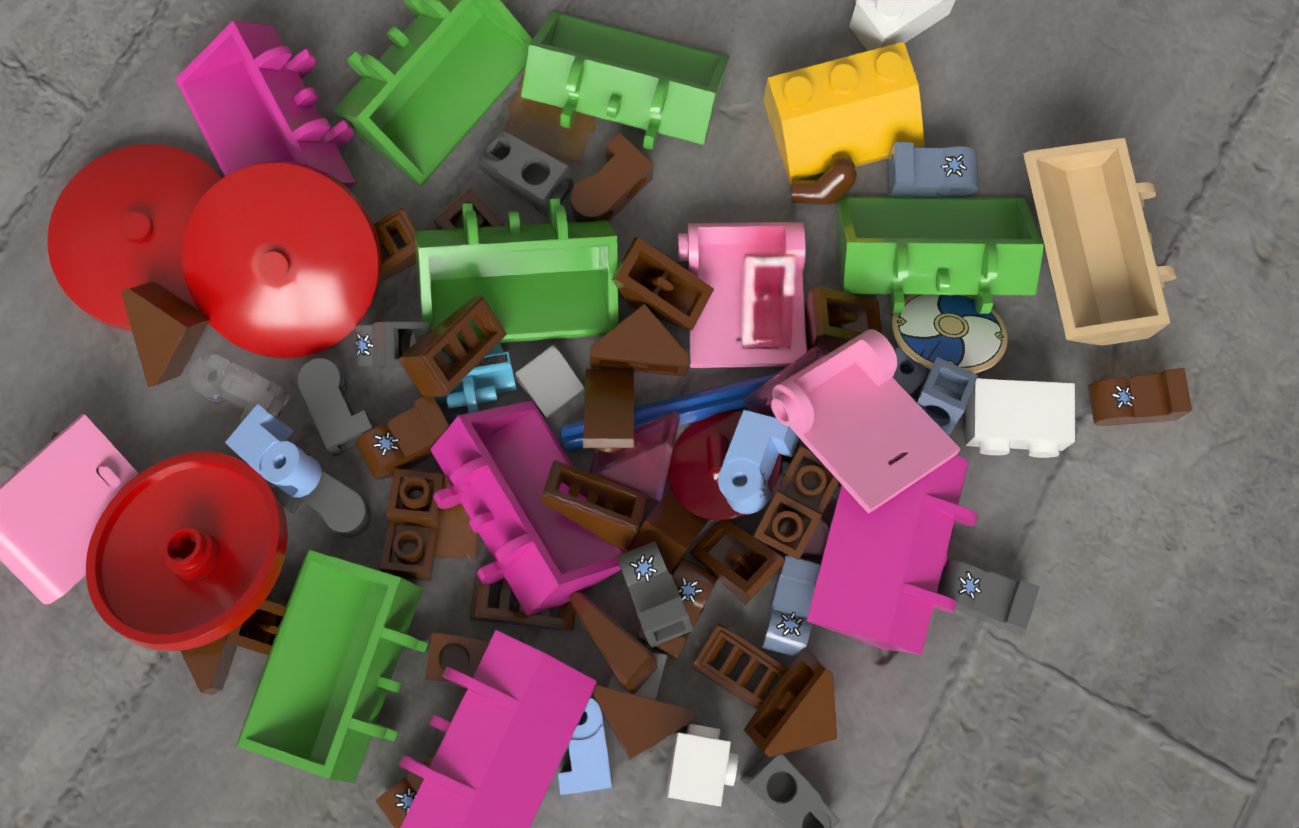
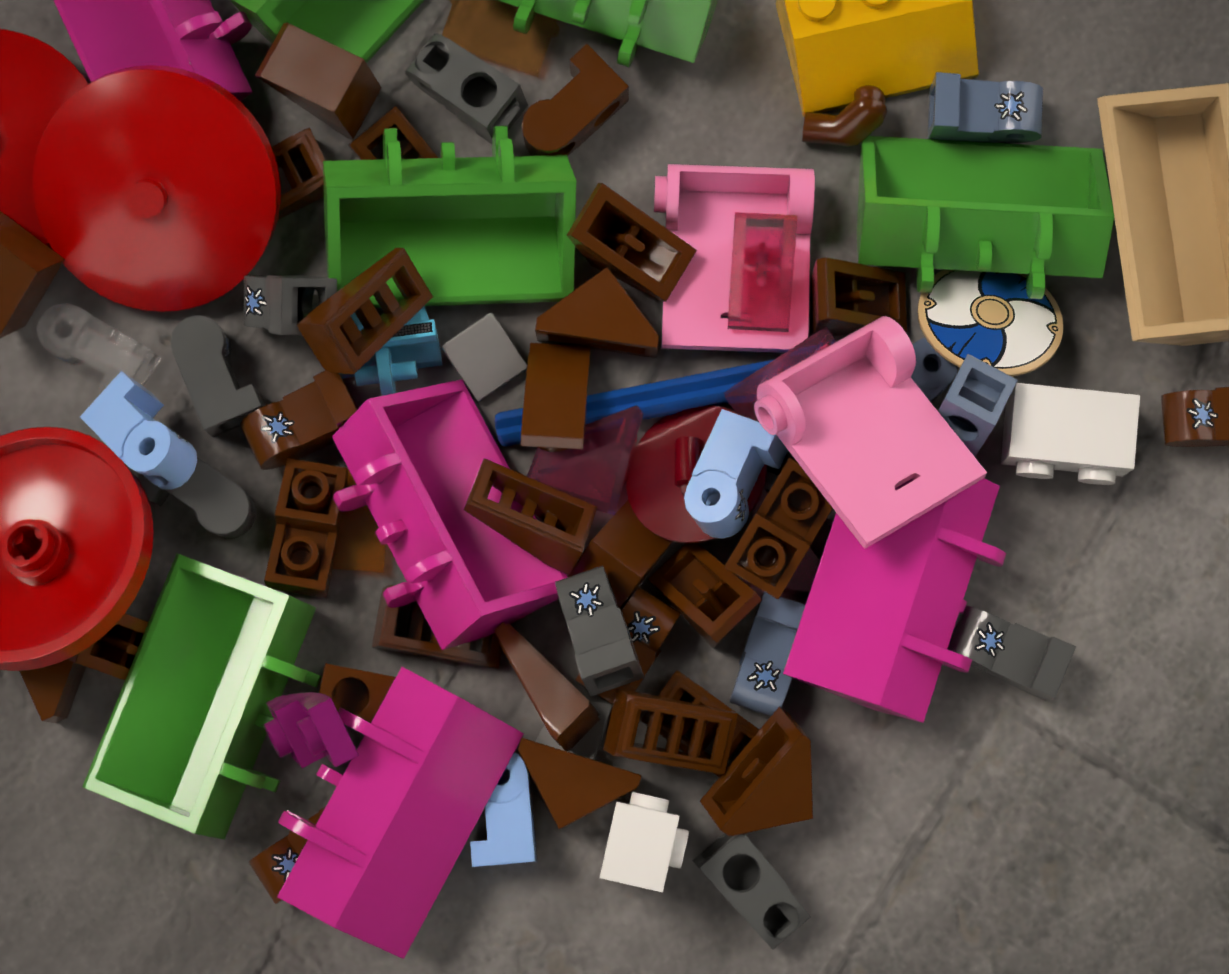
camera: 10 degrees right, 5 degrees up
none -> reddish brown slope [255,23,382,139]
none -> magenta slope [264,692,359,768]
none -> reddish brown slope [603,688,738,775]

